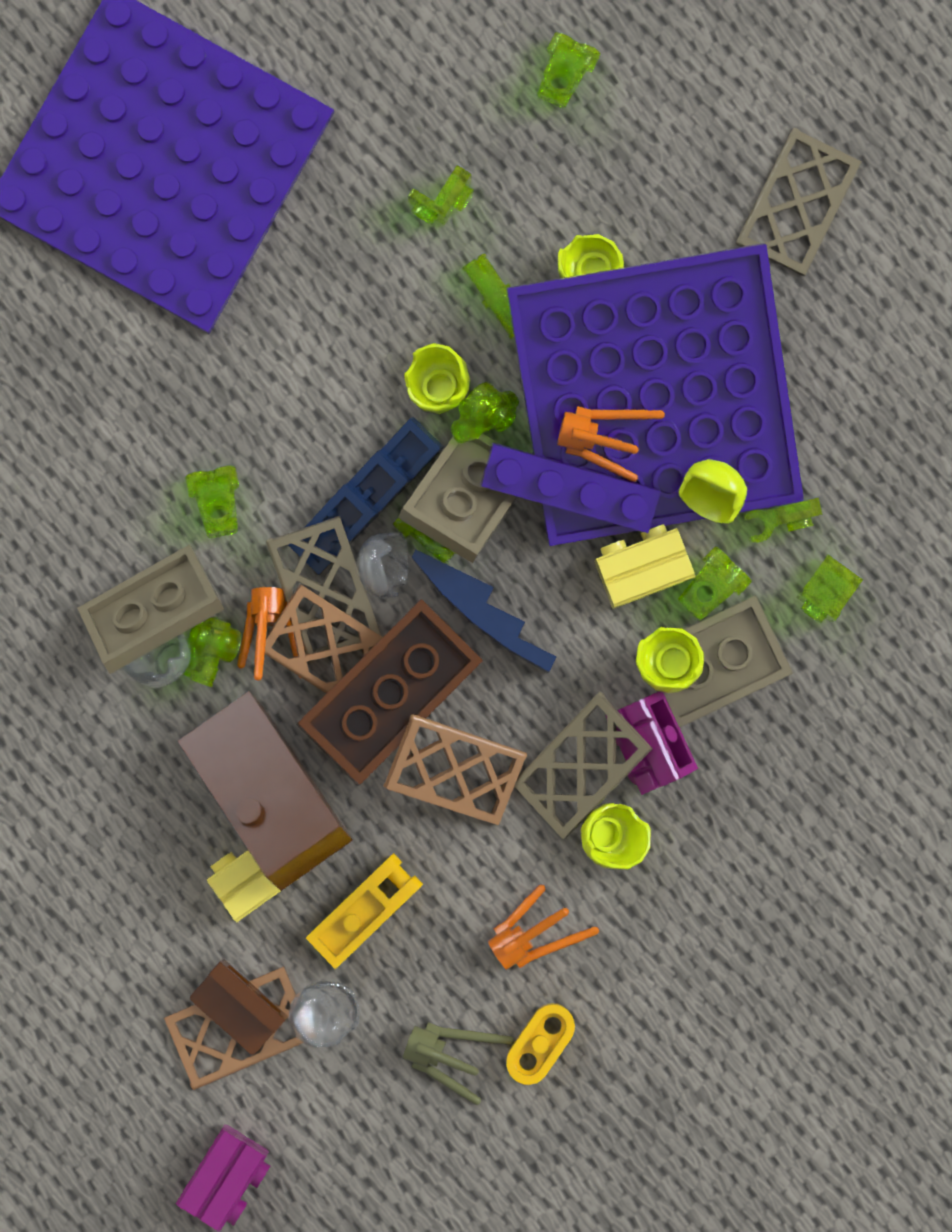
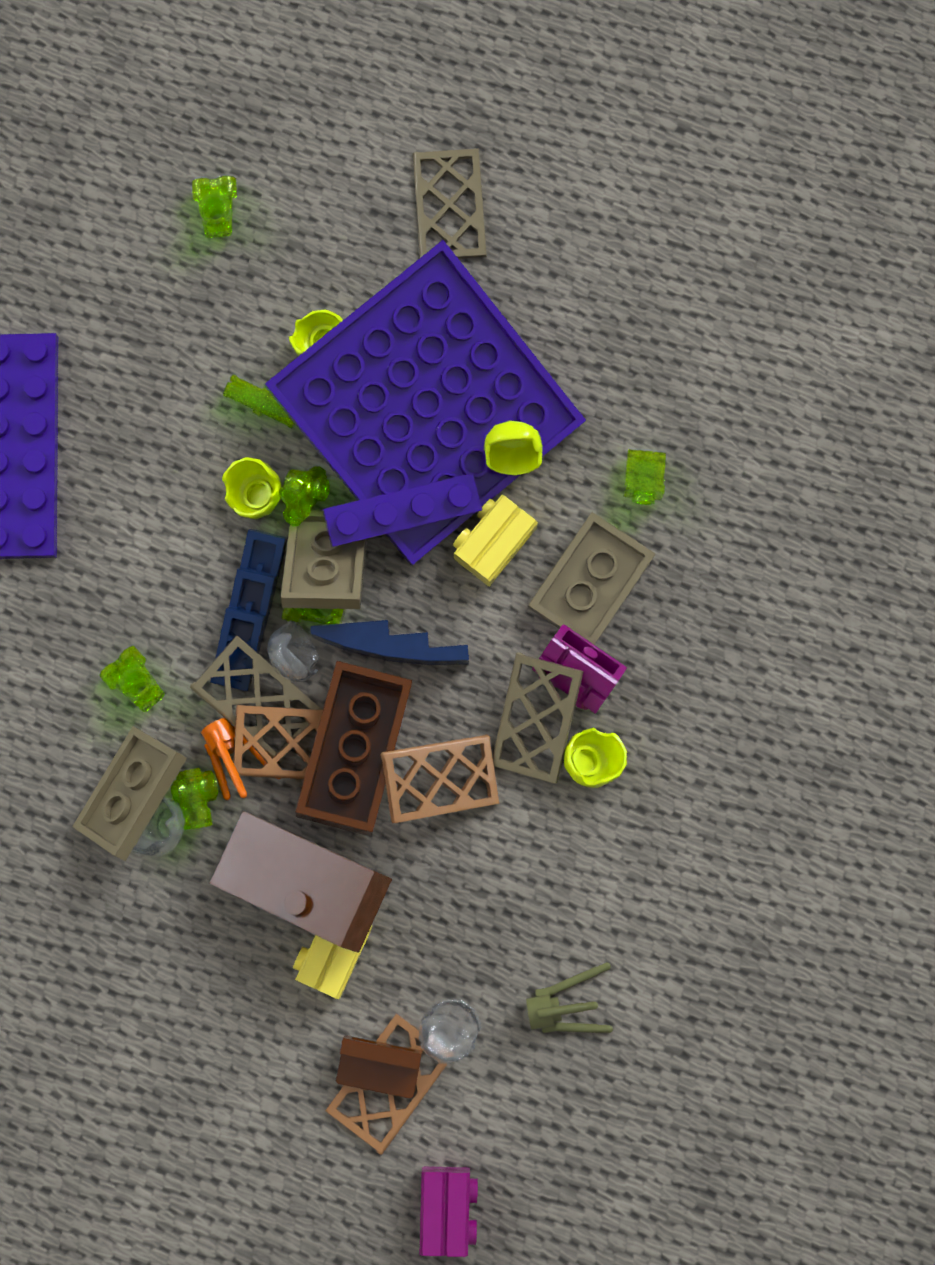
camera: 30 degrees left, 5 degrees down
yellow plate [306,853,423,969] -> none
clear neon green bracket [408,165,474,225] -> none
orange plant [487,884,599,970] -> none
yellow plate [506,1003,575,1085] -> none
orange plant [557,406,665,482] -> none
neon yellow hair [636,627,704,693] -> none
clear neon green plate [677,546,753,621] -> none
clear neon green plate [743,498,822,543] -> none

